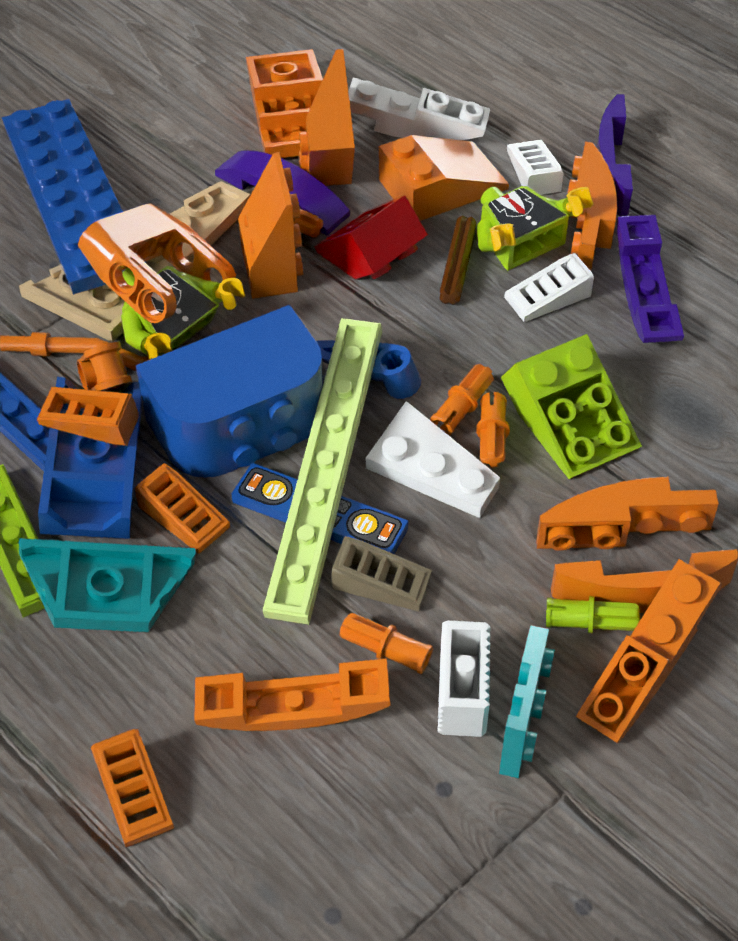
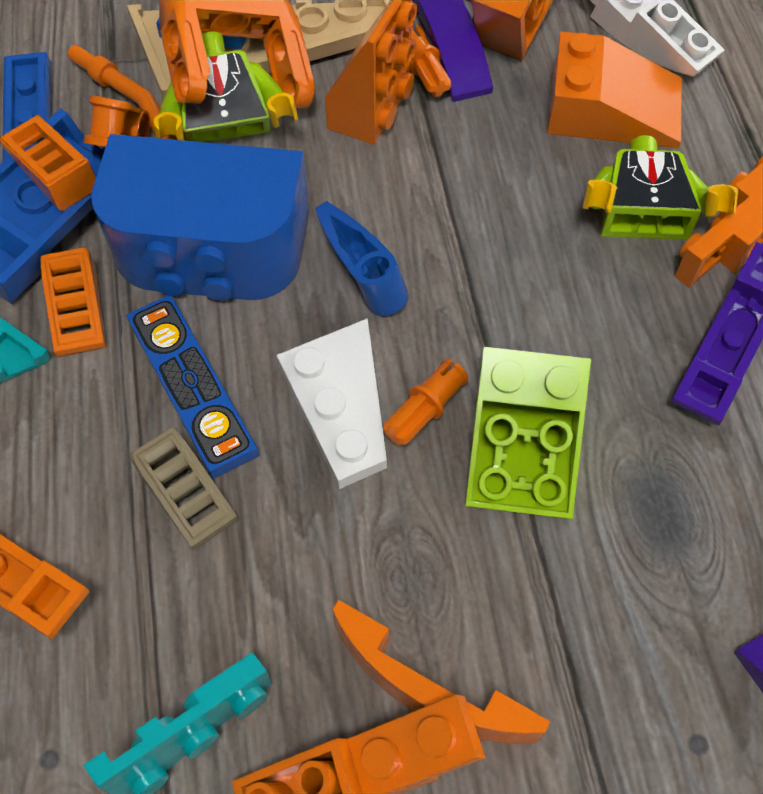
camera: 35 degrees right, 10 degrees up
yellowish green tile [263,318,382,625] -> none
red slope [314,195,428,279] -> none
orange axle [340,613,433,674] -> none
orange axle [430,364,494,436] -> none
white brick [438,621,491,737] -> none
reddish brown axle [439,215,477,305] -> none
white slope [504,253,594,322] -> none
white slope [507,140,563,195] -> none
orange slope [536,477,719,550] -> none
lime axle [546,596,640,634] -> none

